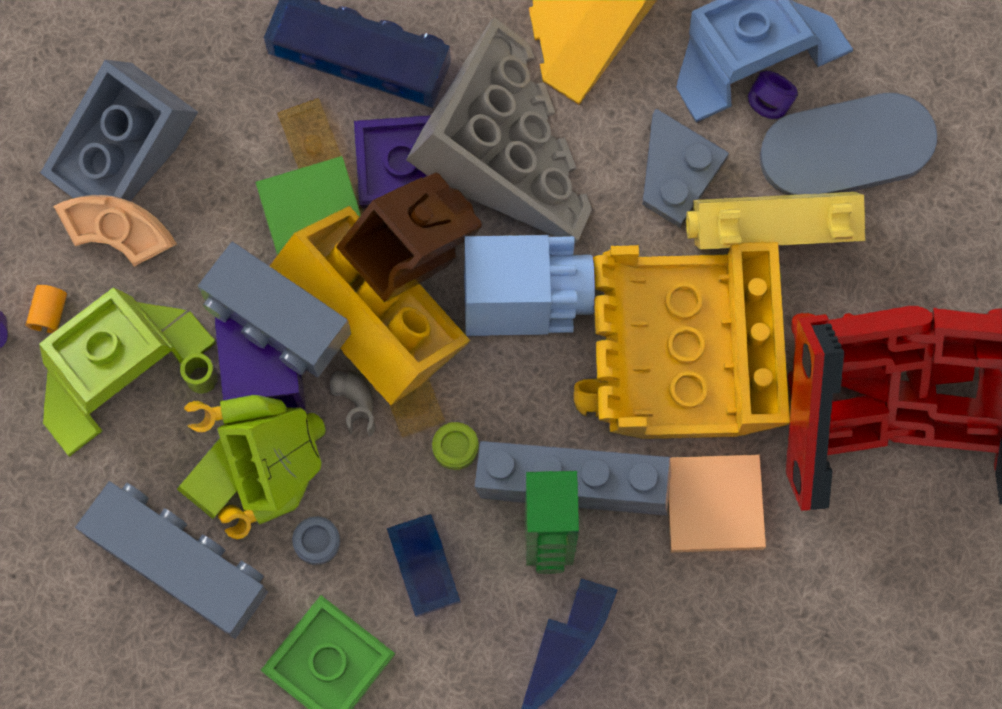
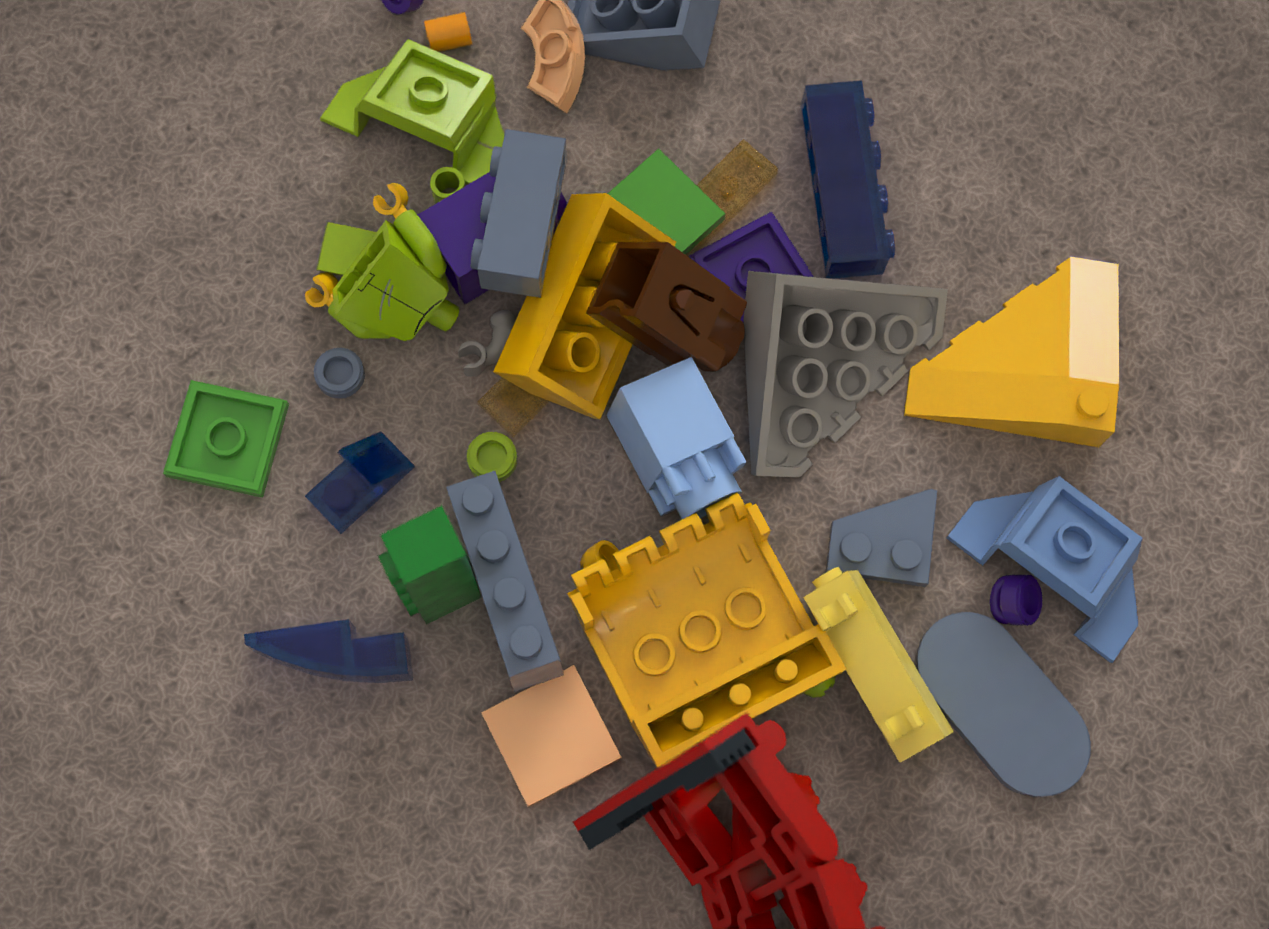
camera: 60 degrees right, 0 degrees up
sand blue brick [75,481,268,639] -> none

